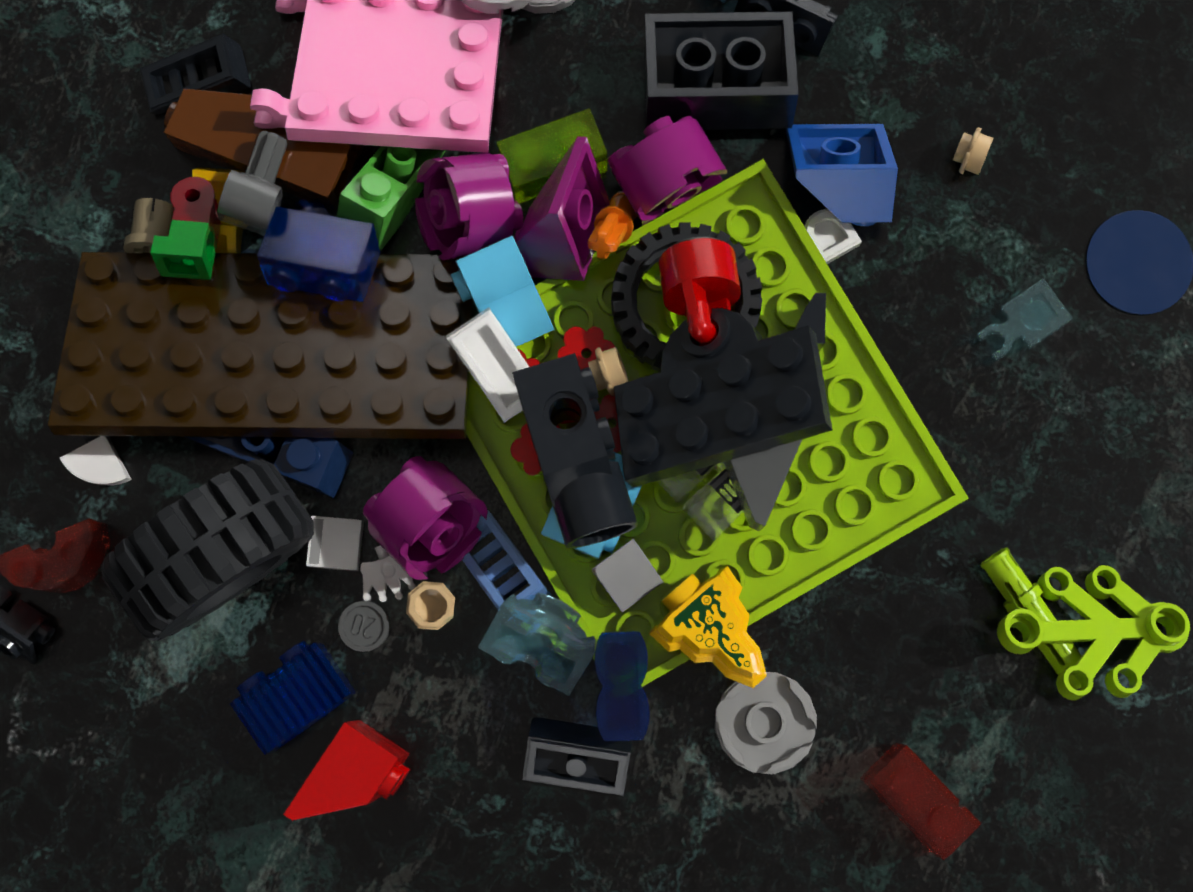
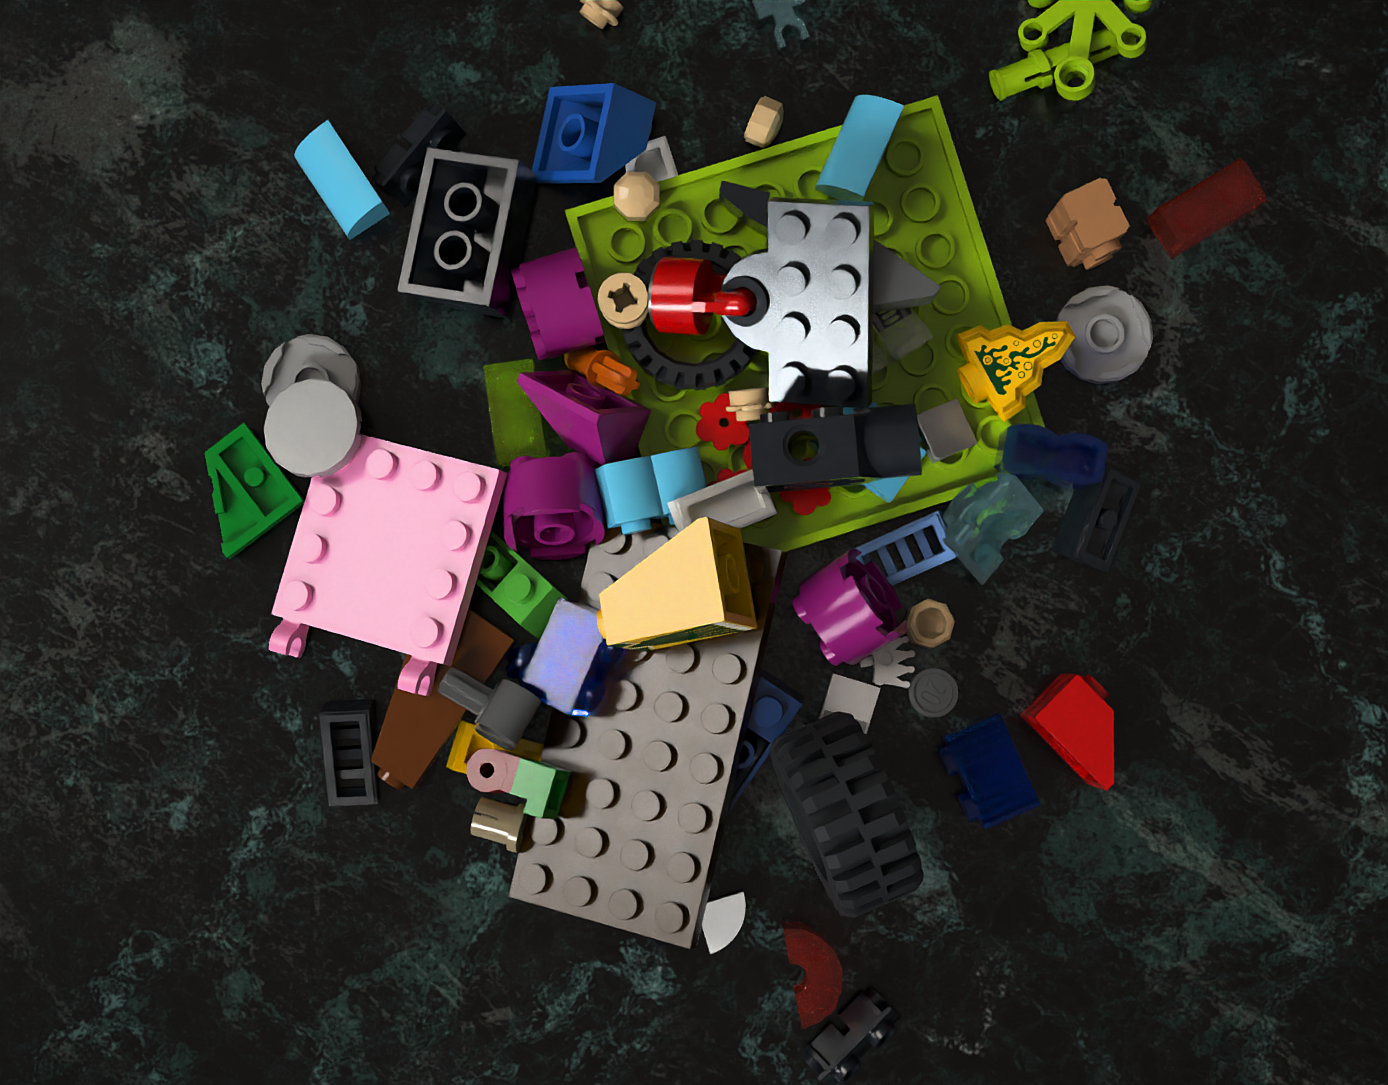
camera: 75 degrees left, 5 degrees up
none -> yellow slope [597,517,757,652]
none -> tan wheel [598,272,649,329]
none -> tan tile [614,172,660,221]
none -> tan tile [744,96,784,148]
none -> medium azure brick [815,95,904,201]
none -> medium nougat brick [1045,178,1130,270]

